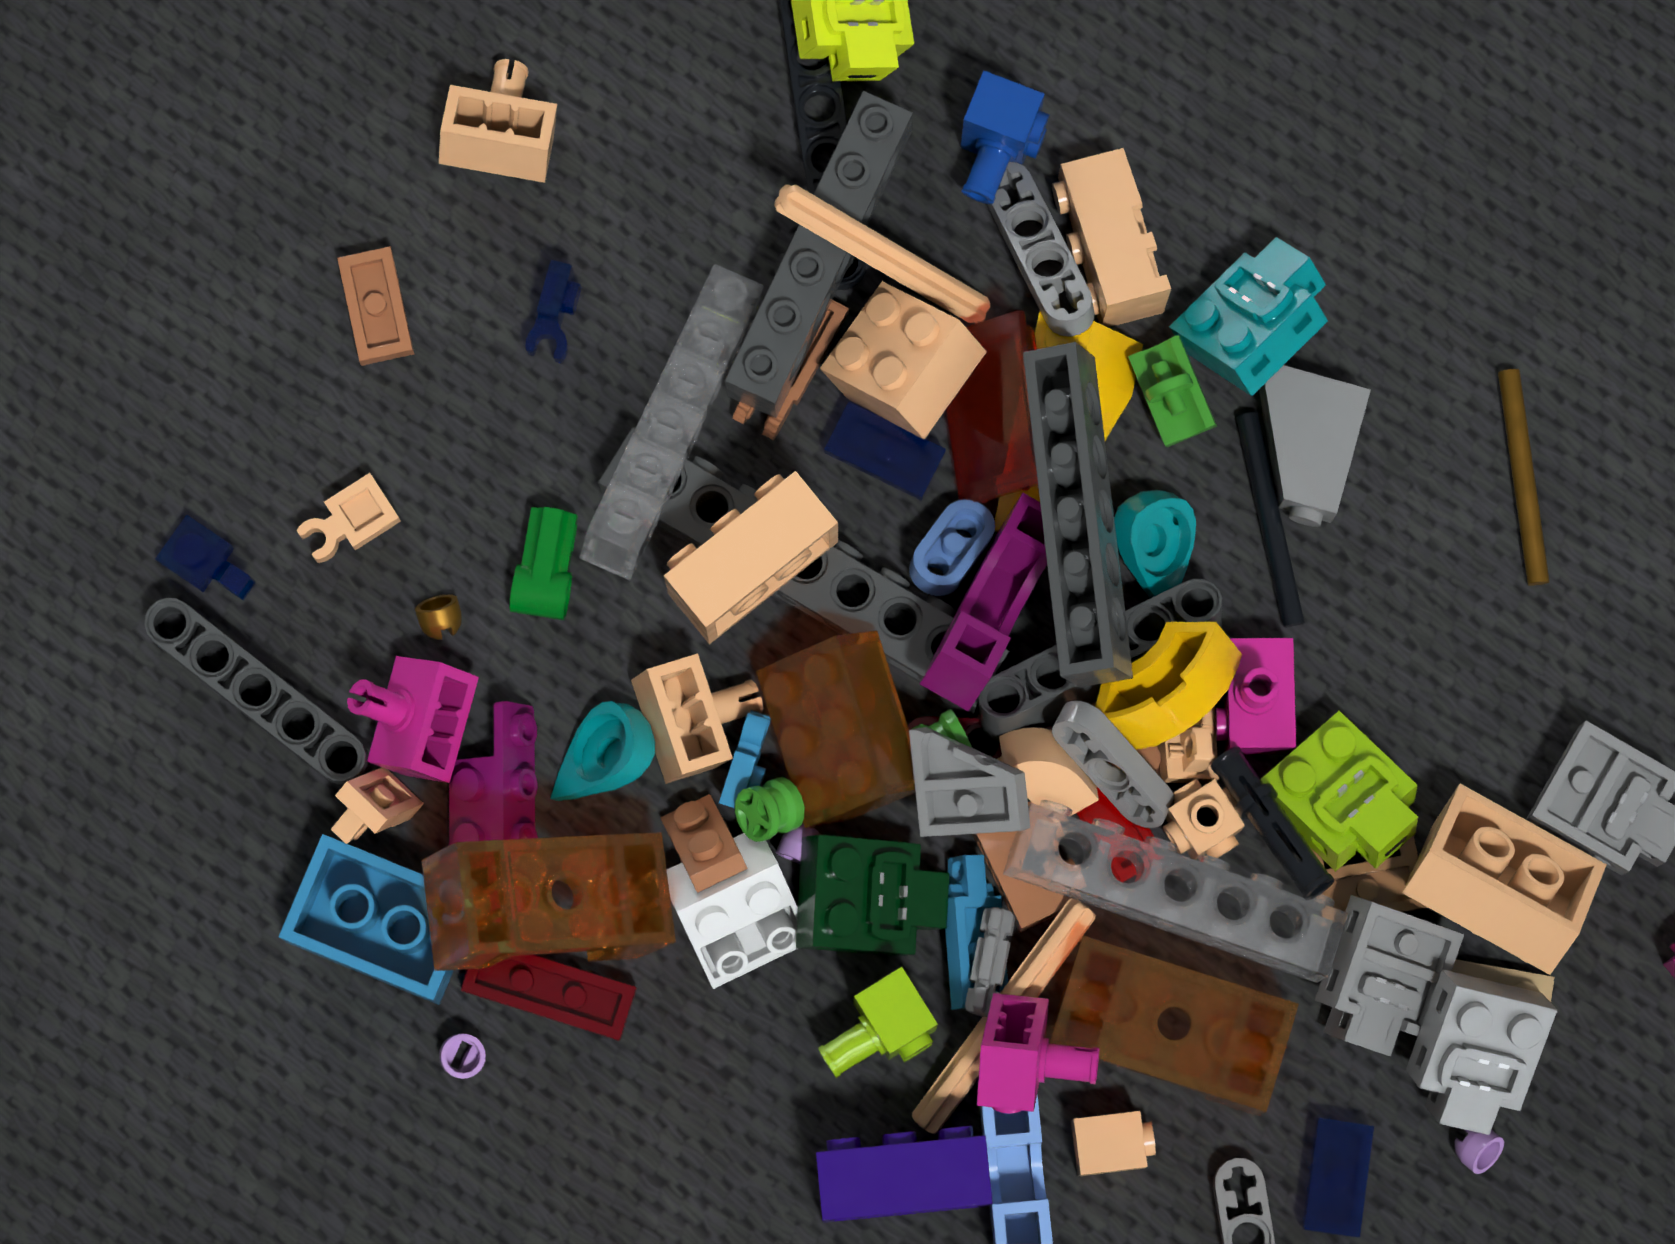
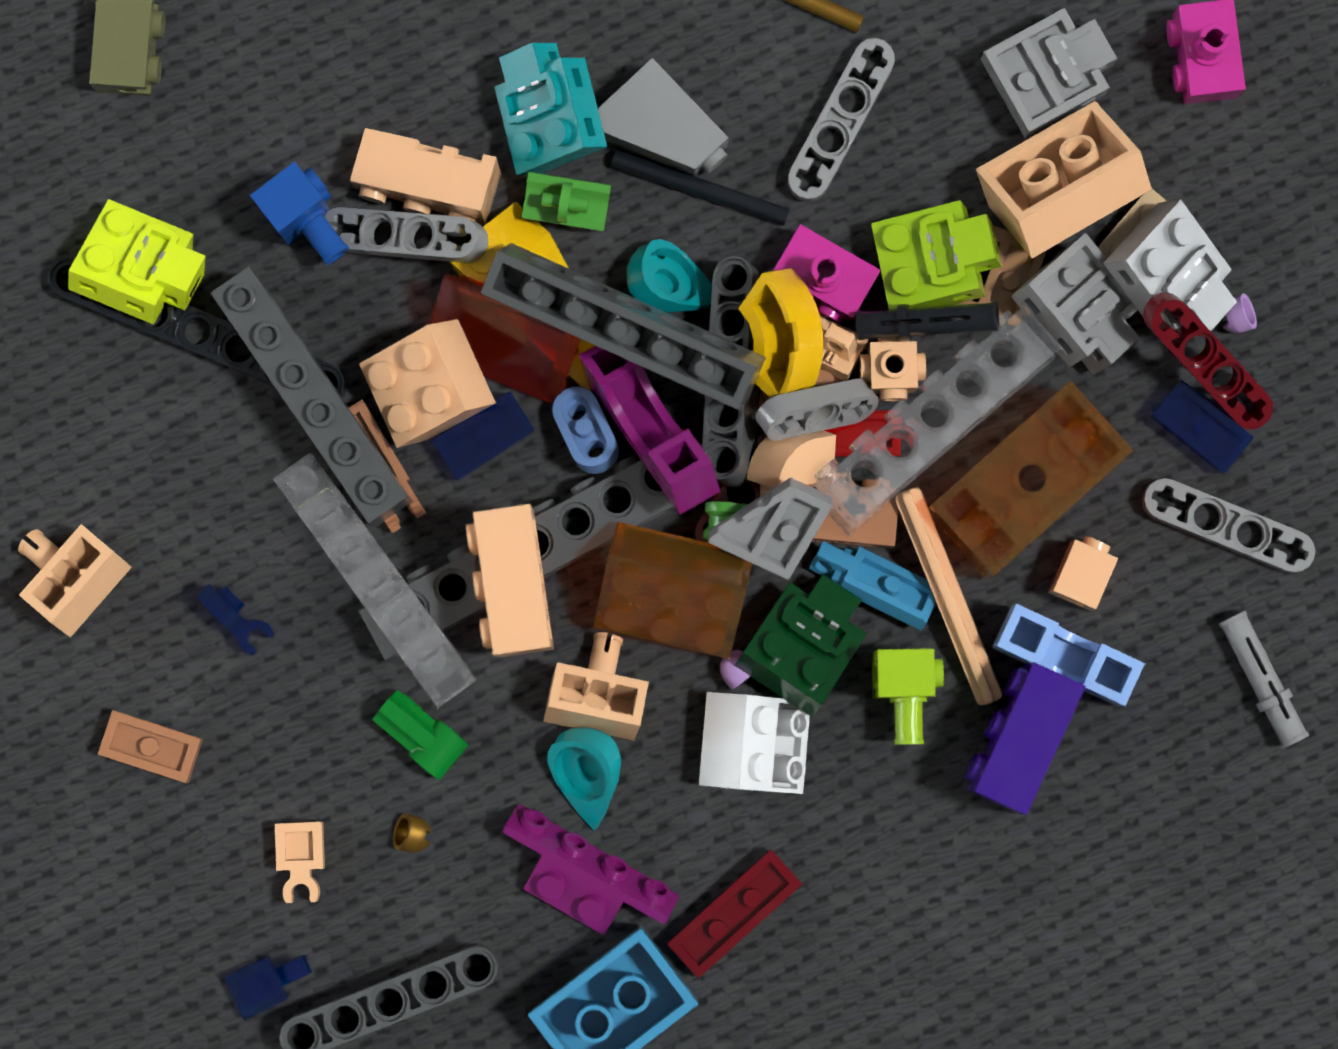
camera: 60 degrees left, 5 degrees up
light nougat hinge [331,767,424,844] -> none
dark pink brick [347,656,479,783] -> none
clear orange plate [422,832,676,971] -> none
lavender hinge [439,1033,486,1079] -> none
nougat plate [660,794,748,893] -> none
dark azure plate [719,710,772,808] -> none
bright green wheel [735,777,805,842] -> none
light nougat axle [774,185,990,324] -> none
light grey axle [965,907,1015,1017] -> none
dark pink brick [977,993,1099,1114] -> none
none -> light grey beam [788,38,895,202]
none -> dark red beam [1143,292,1273,430]

